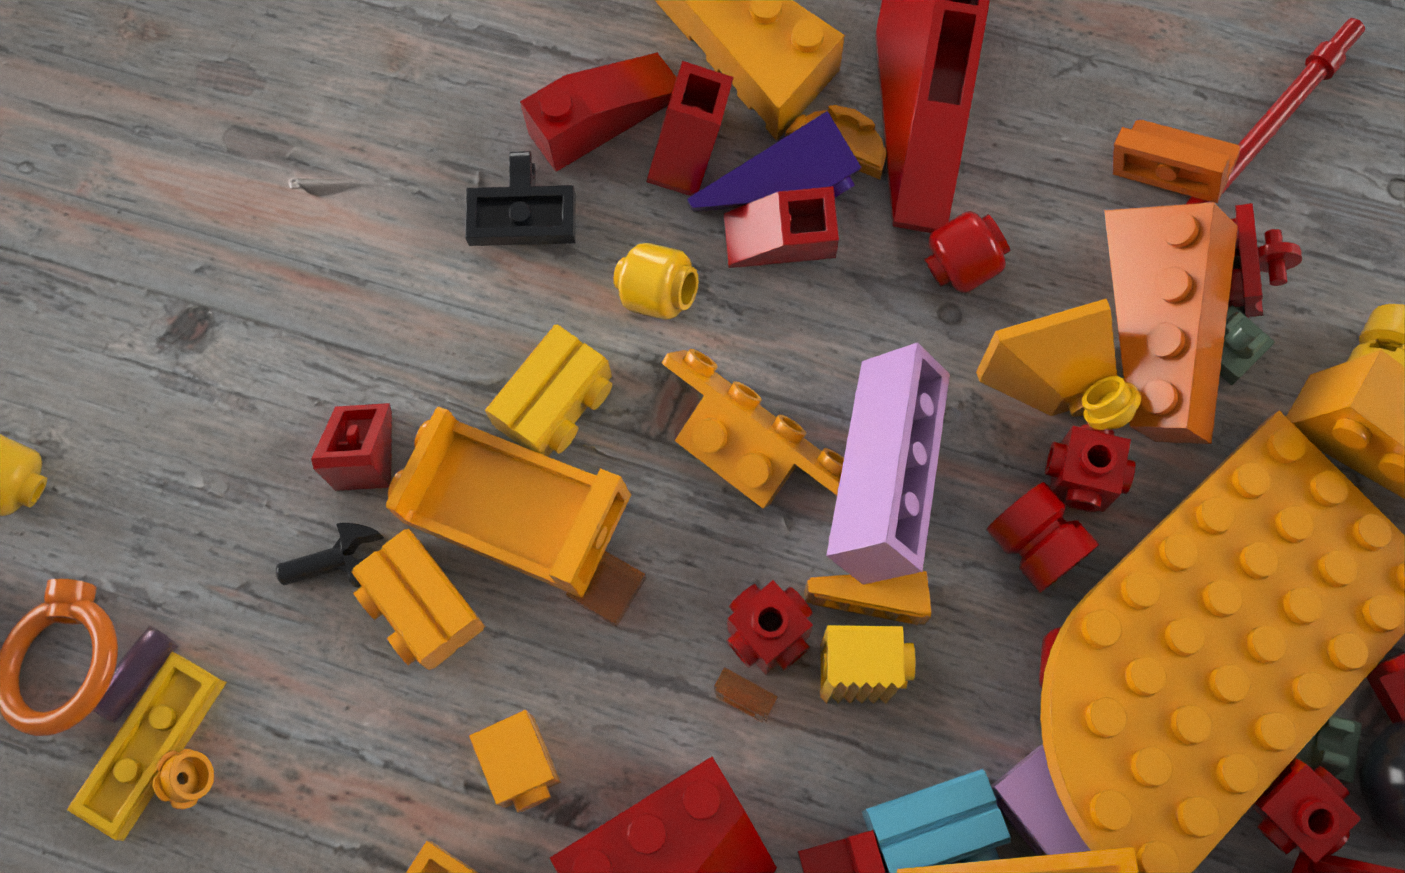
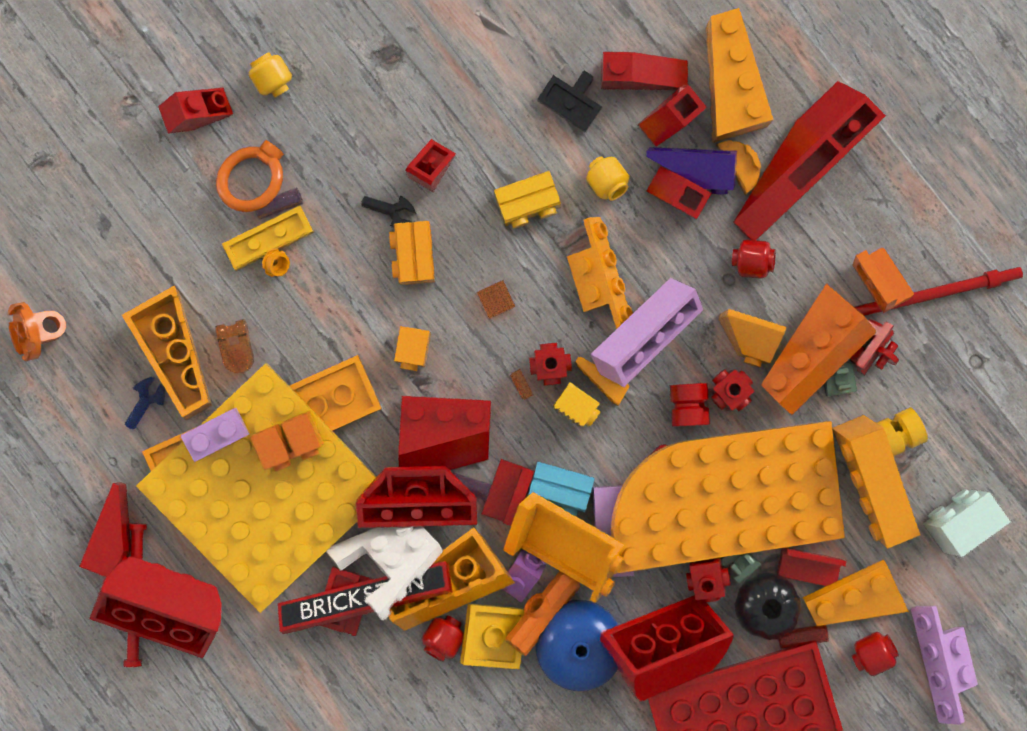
camera: 30 degrees right, 15 degrees up
light orange panel [386,406,631,598] -> none
yellow plate [1082,376,1141,430] -> none

